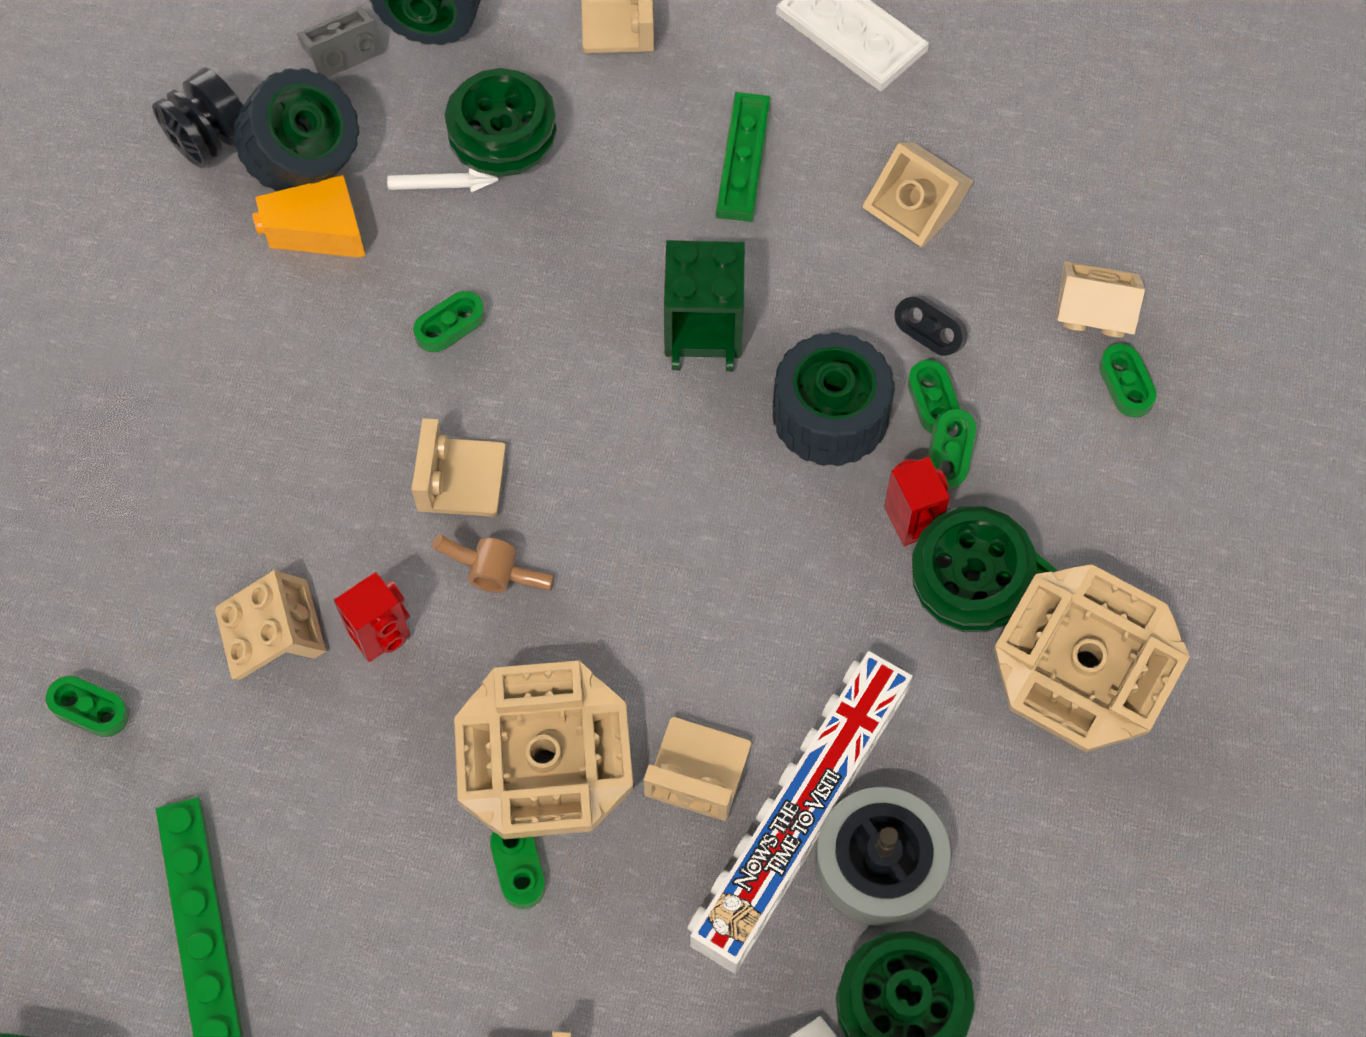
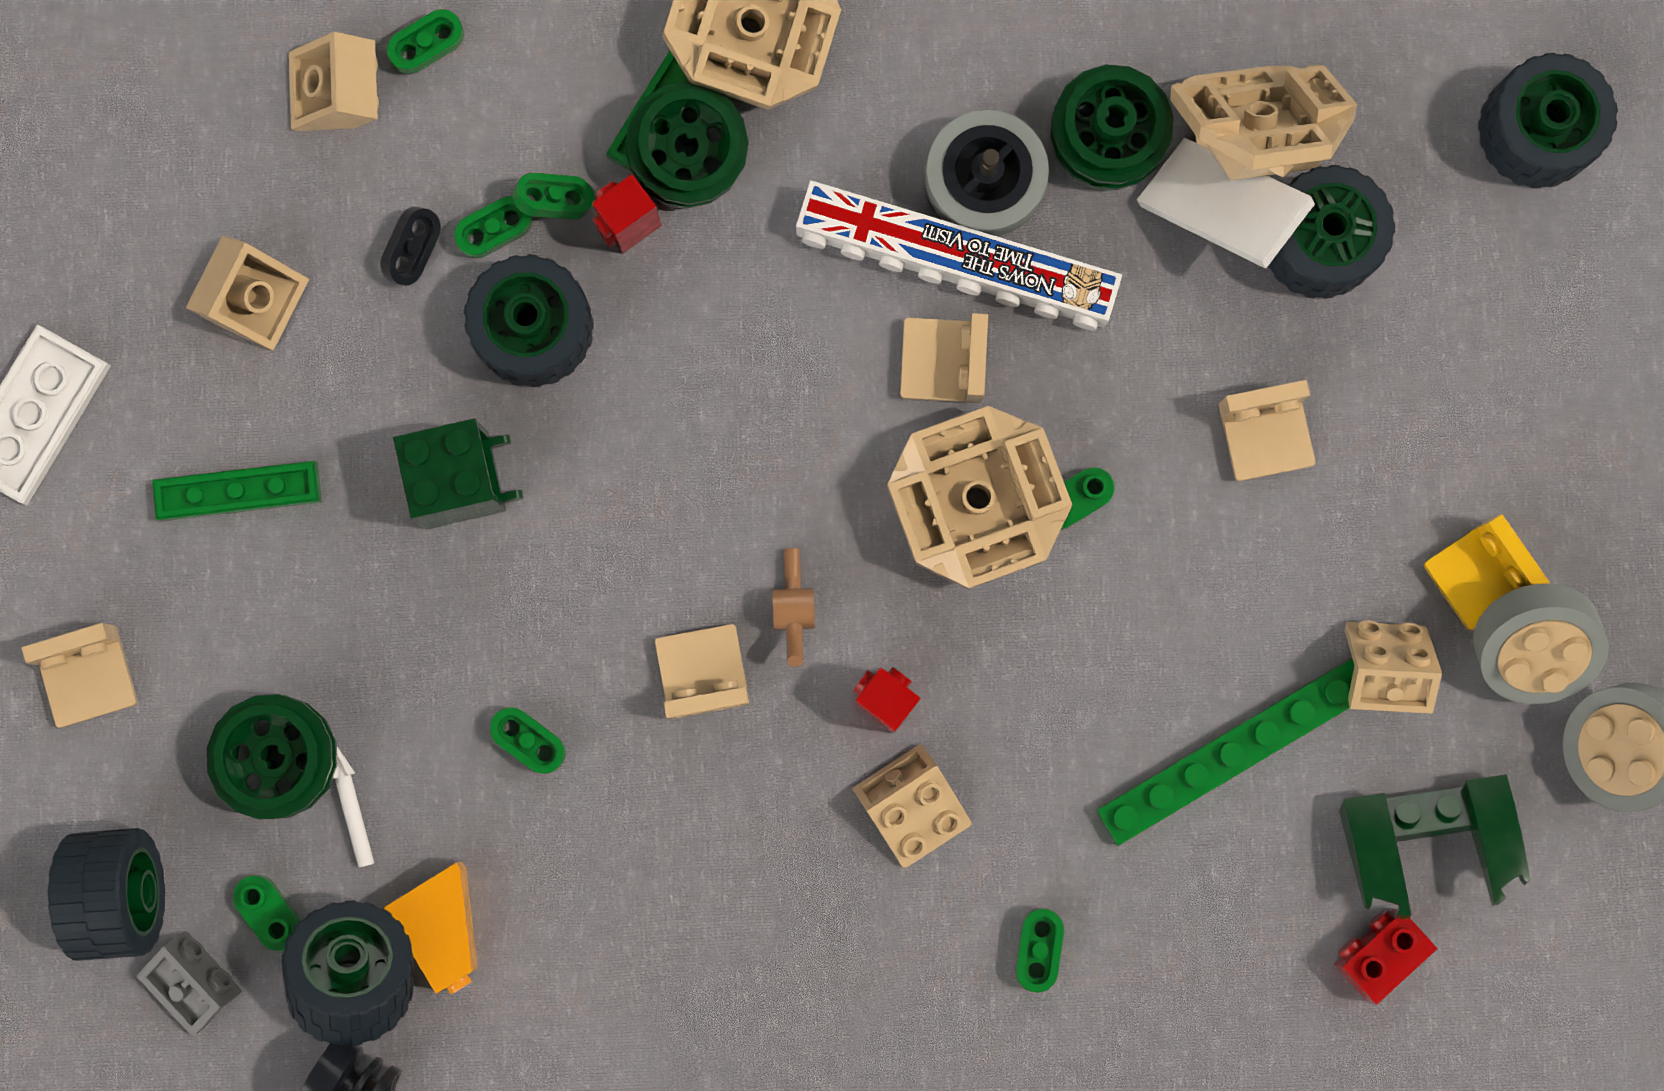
camera: 110 degrees left, 20 degrees up
none -> green plate [233,875,301,951]

